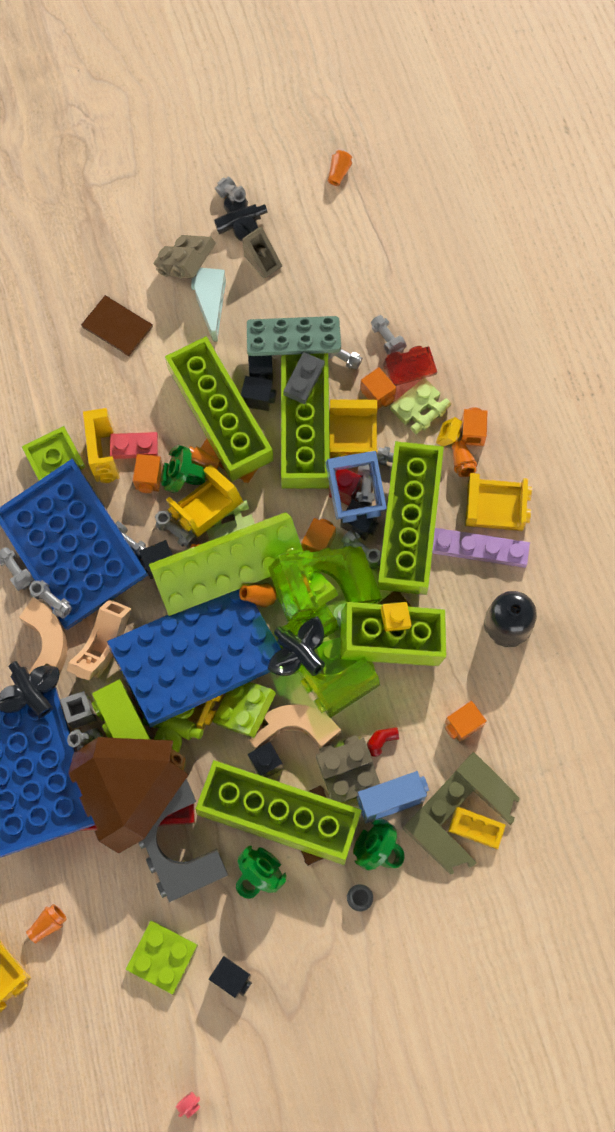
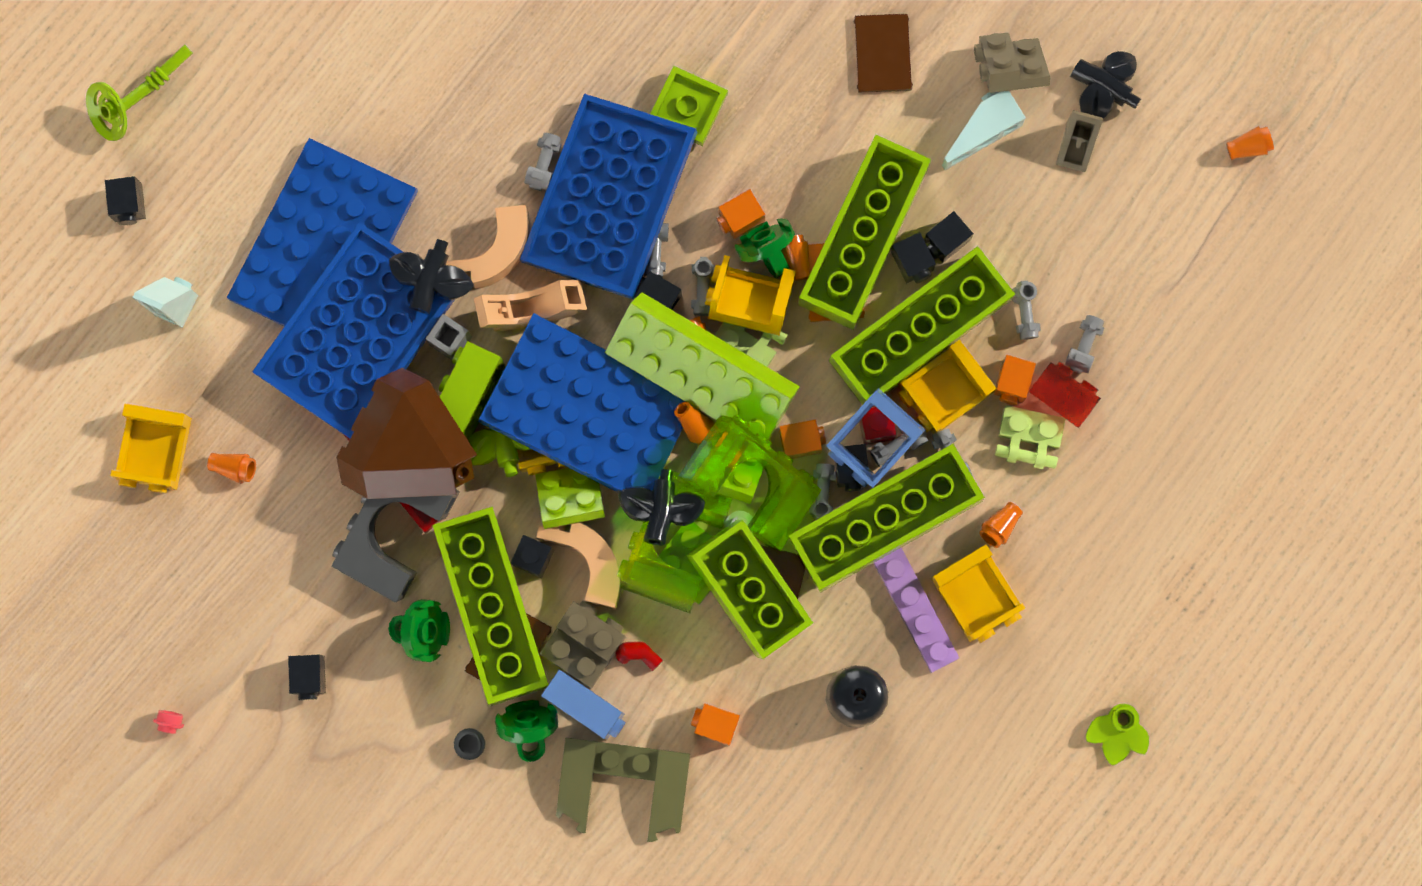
camera: 55 degrees right, 10 degrees up
light grey bar [29,580,72,618] -> none
light grey bar [67,728,103,750] -> none
yellow panel [83,408,120,483] -> none
coral plate [110,432,158,459] -> none
lime plate [125,921,198,995] -> none
light grey bar [215,176,246,202] -> none
sand green bracket [247,316,341,356] -> none
dark grey plate [283,352,325,404] -> none
yellow plate [380,602,412,631] -> none
yellow plate [436,417,463,446] -> none
yellow plate [448,807,506,849] -> none
orange brick [461,407,488,446] -> none

